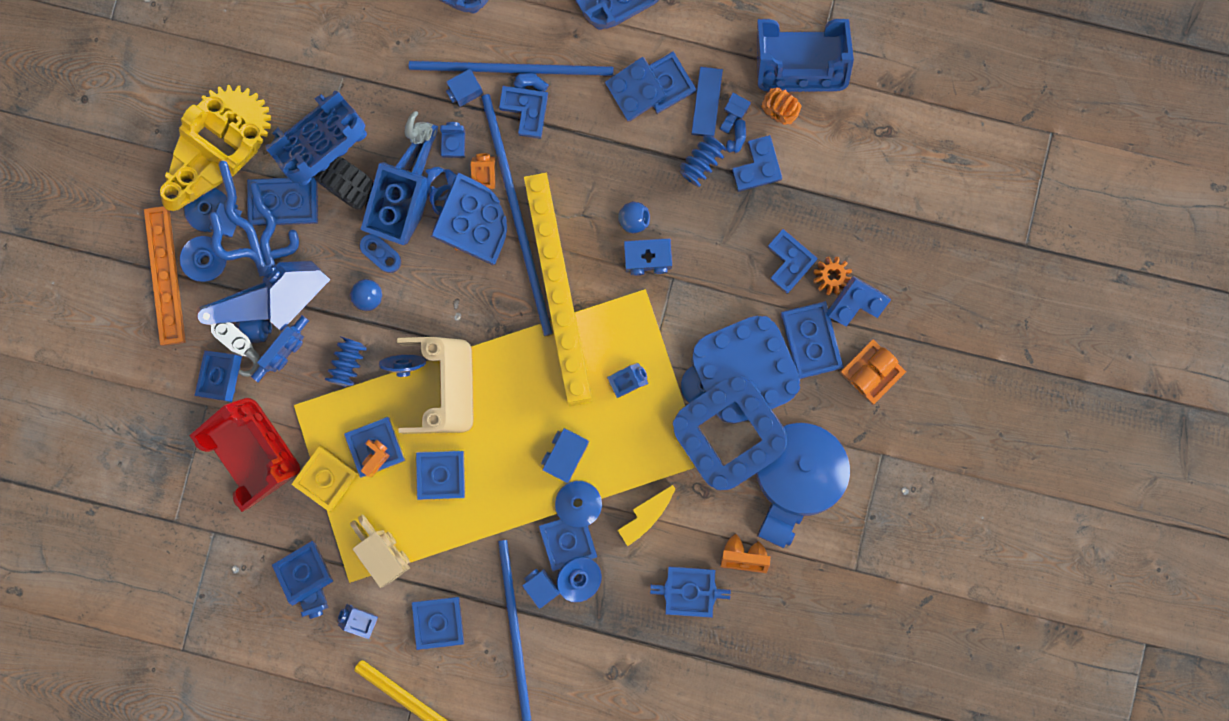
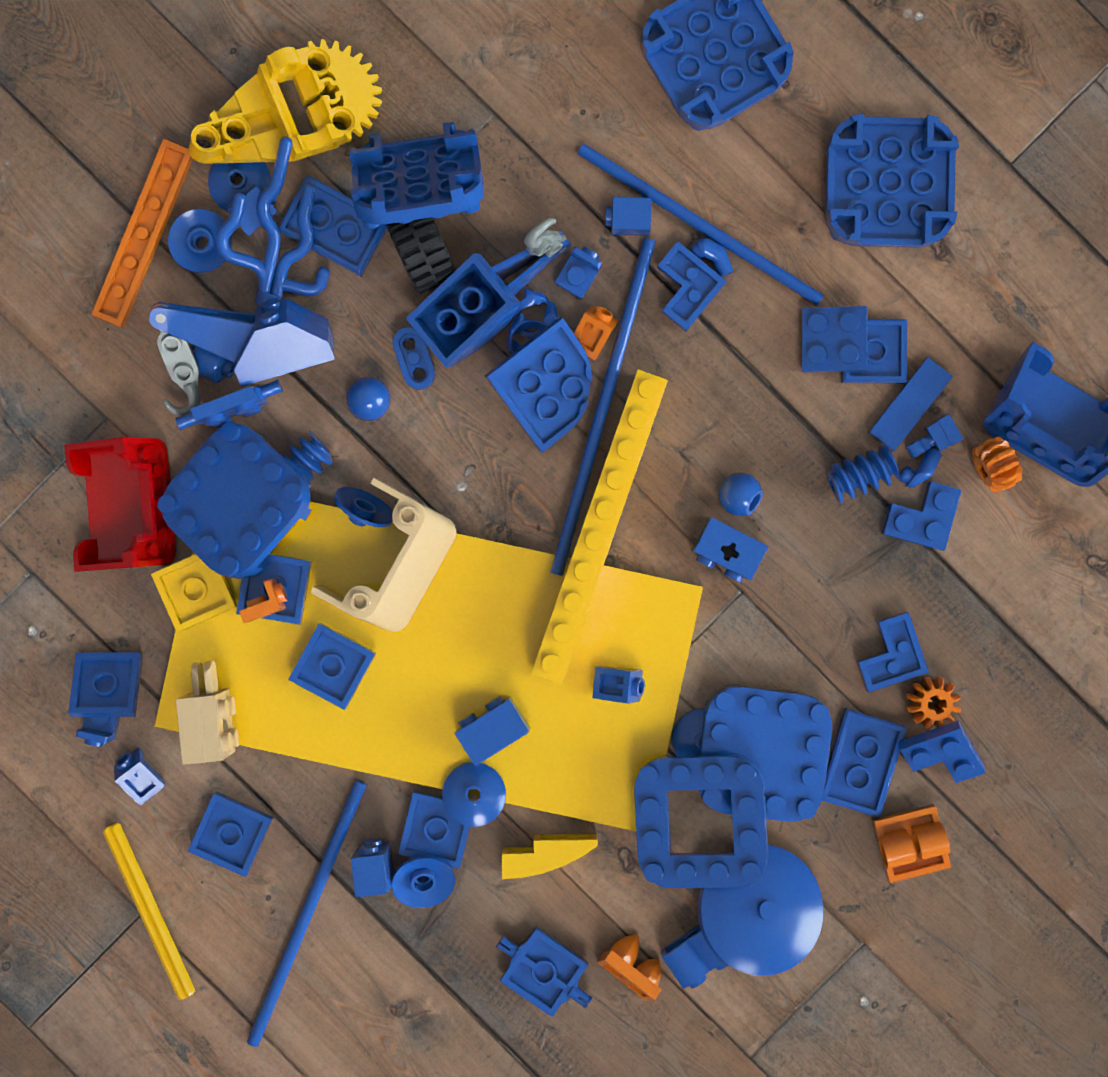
camera: 25 degrees right, 5 degrees up
blue plate [194,350,242,402] -> none
none -> blue plate [158,422,312,579]

